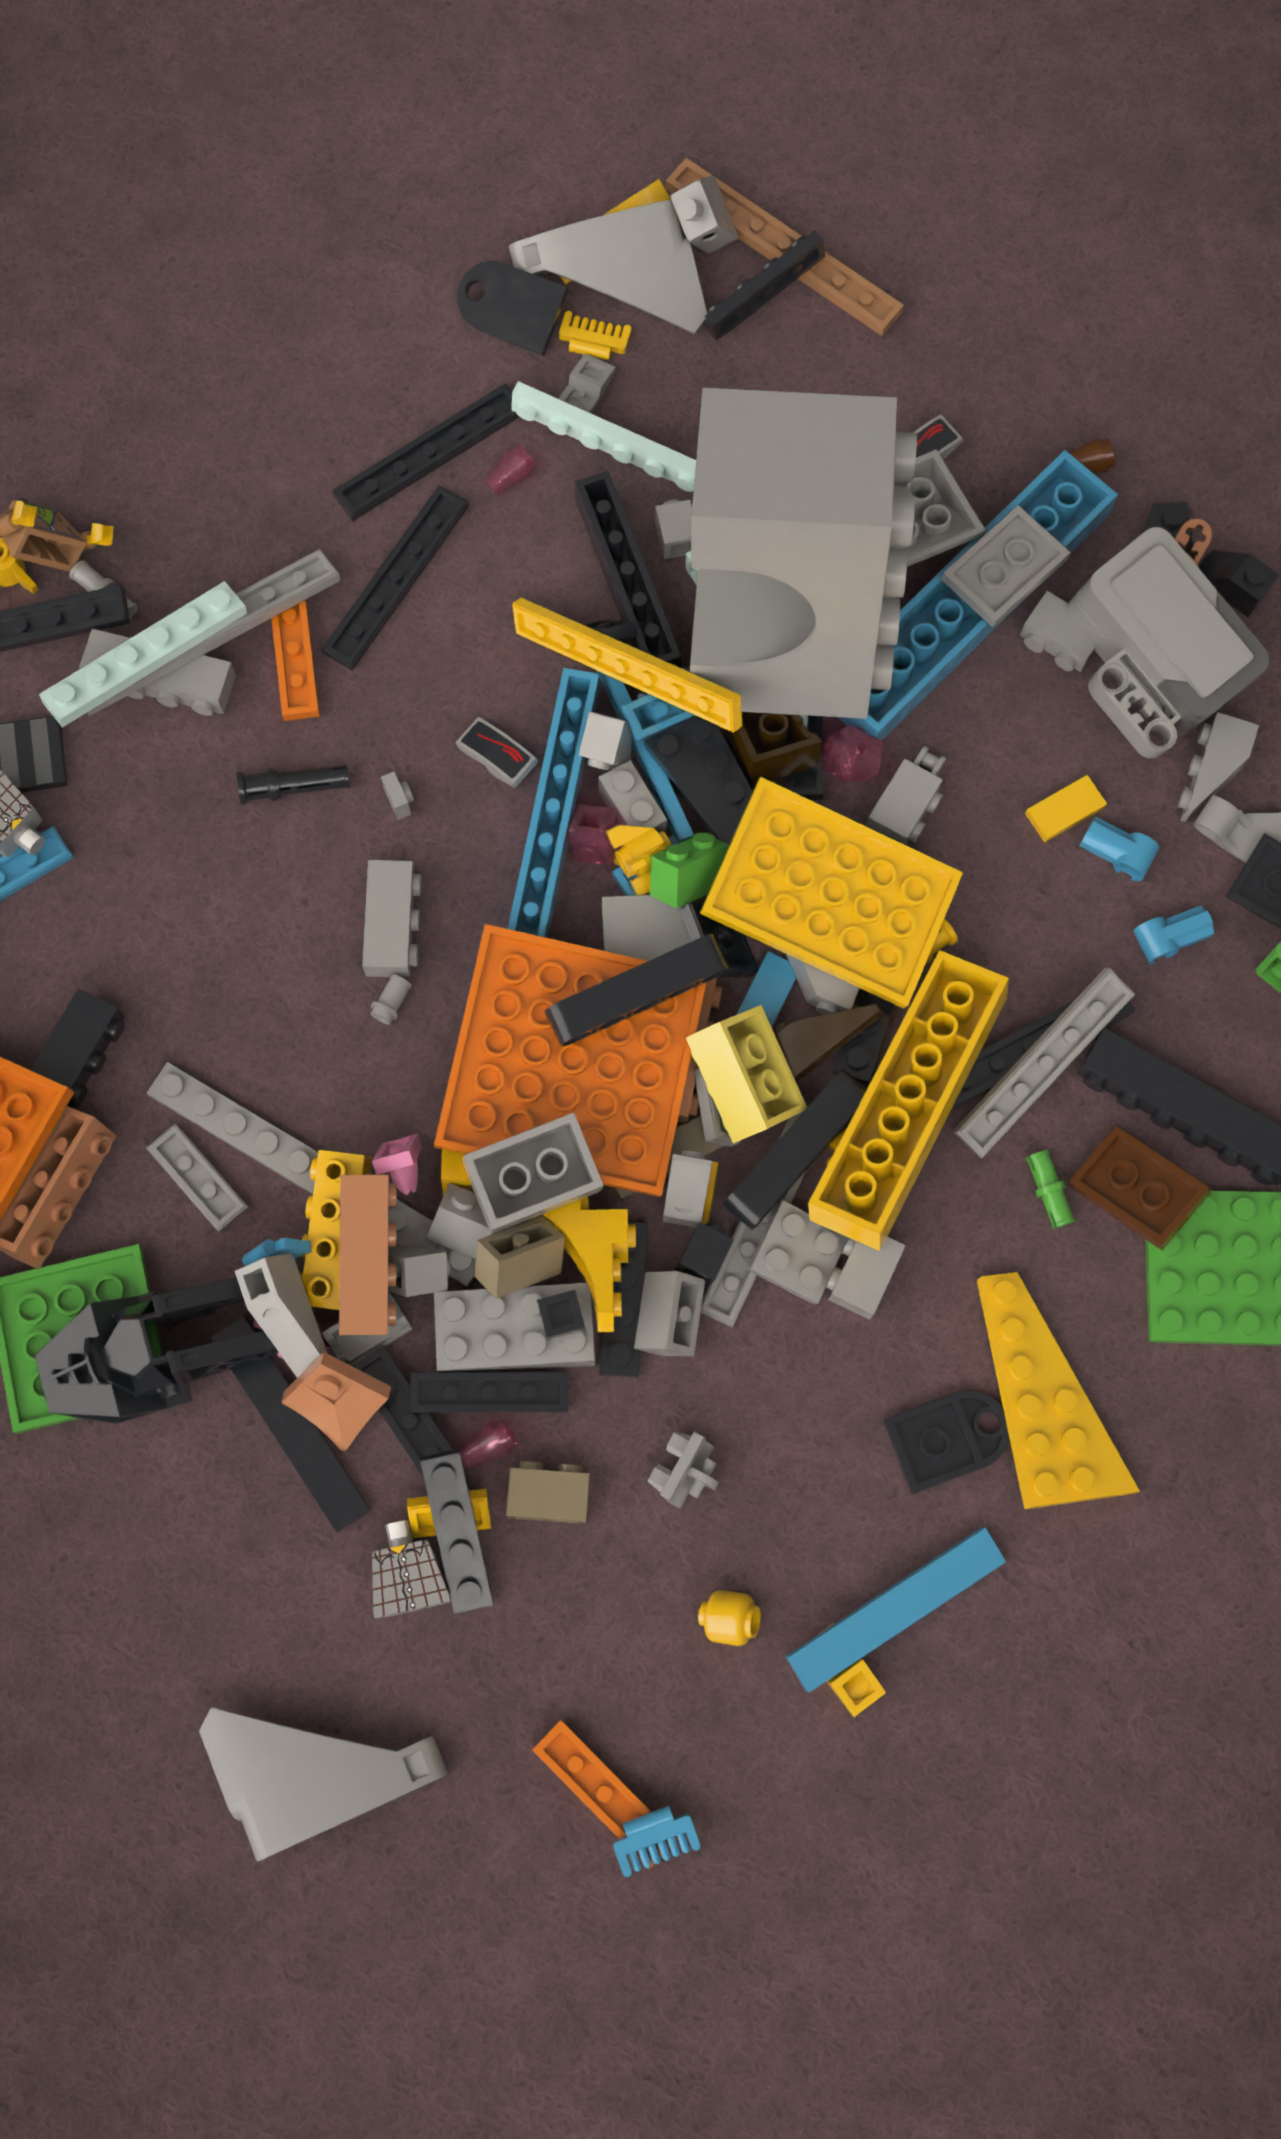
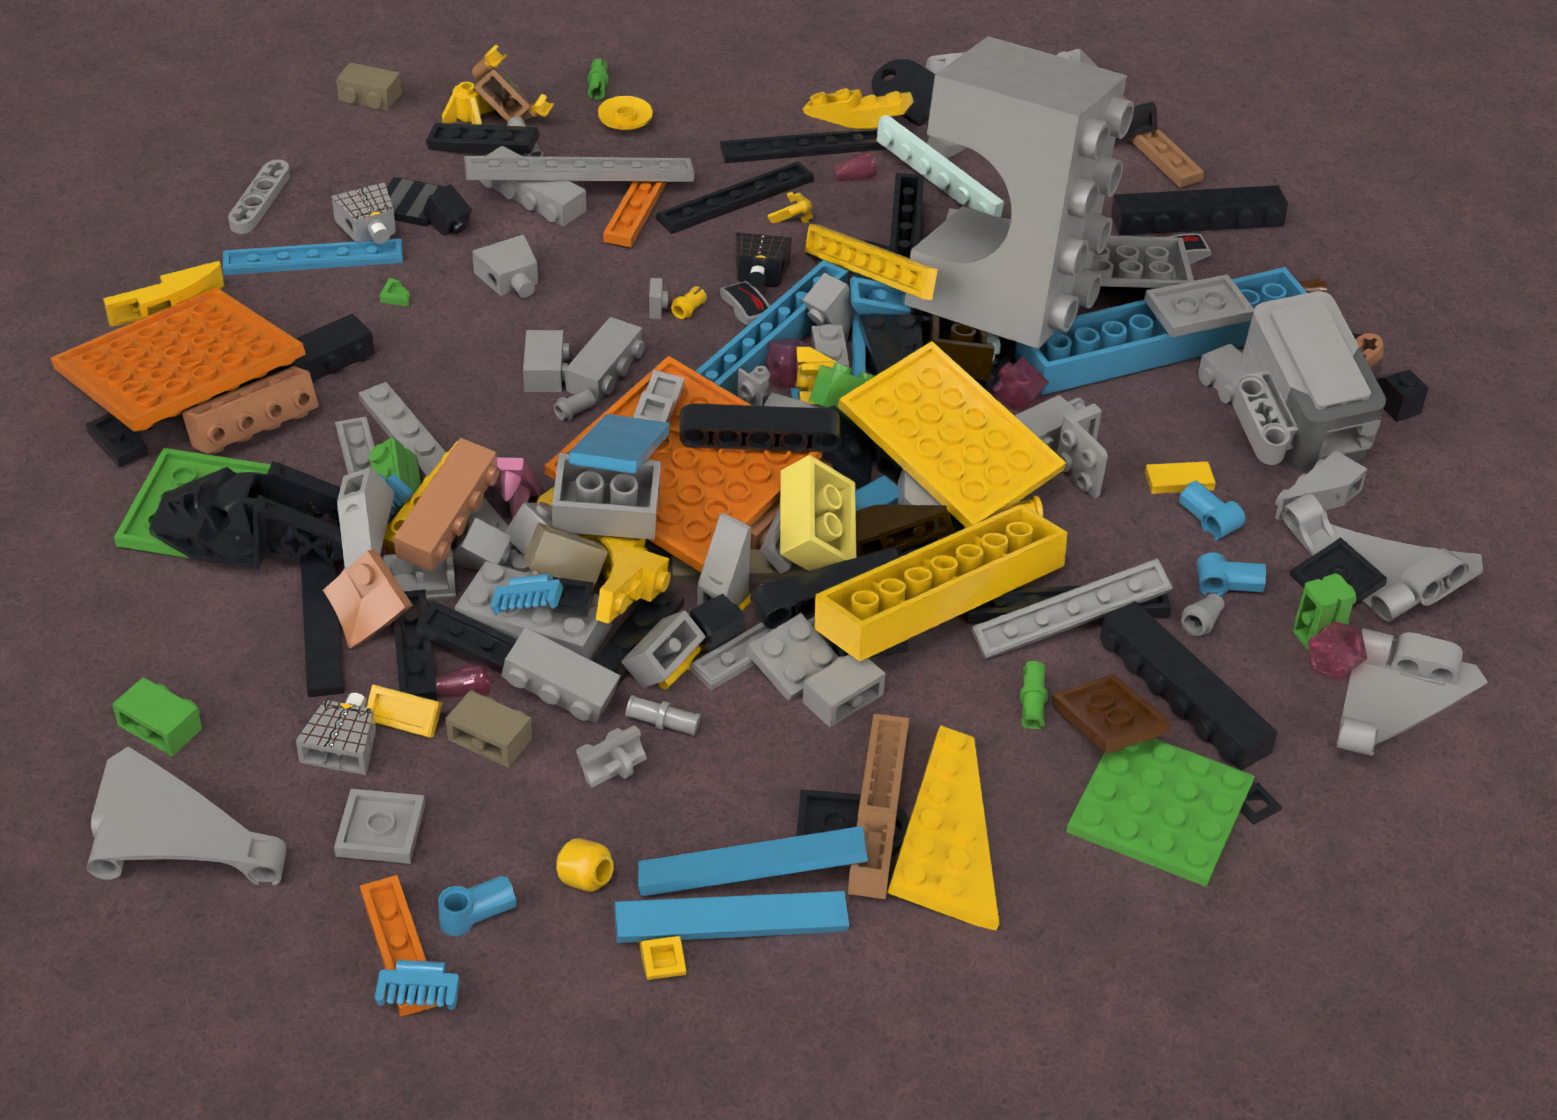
camera: 25 degrees right, 30 degrees down
light aqua plate [39,581,247,728] -> none
black pin [237,765,350,805] -> none
plate [420,1449,493,1614] -> none
none -> bright green brick [113,677,202,756]
none -> light grey plate [334,789,425,864]
none -> bright green brick [369,438,421,515]
none -> bright green tile [379,278,410,307]
none -> black brick [422,184,472,236]
none -> dark azure piece [438,876,517,936]
none -> light grey torso [472,235,538,298]
none -> dark azure piece [490,574,563,614]
none -> light grey brick [501,627,620,723]
none -> light grey brick [523,330,570,392]
none -> dark azure tile [569,414,670,474]
none -> bright green pin [587,58,609,101]
none -> yellow dish [598,96,653,130]
none -> light grey pin [625,695,701,736]
none -> light grey slope [633,370,685,422]
none -> dark azure tile [638,826,868,897]
none -> yellow pin [671,286,707,319]
none -> black torso [735,232,792,287]
none -> light grey hinge [738,366,770,406]
none -> yellow piece [768,192,813,223]
none -> yellow slope [803,88,914,129]
none -> medium nougat slope [848,714,909,899]
none -> light grey bracket [1057,403,1108,499]
none -> black brick [1111,185,1288,236]
none -> light grey cone [1181,593,1224,636]

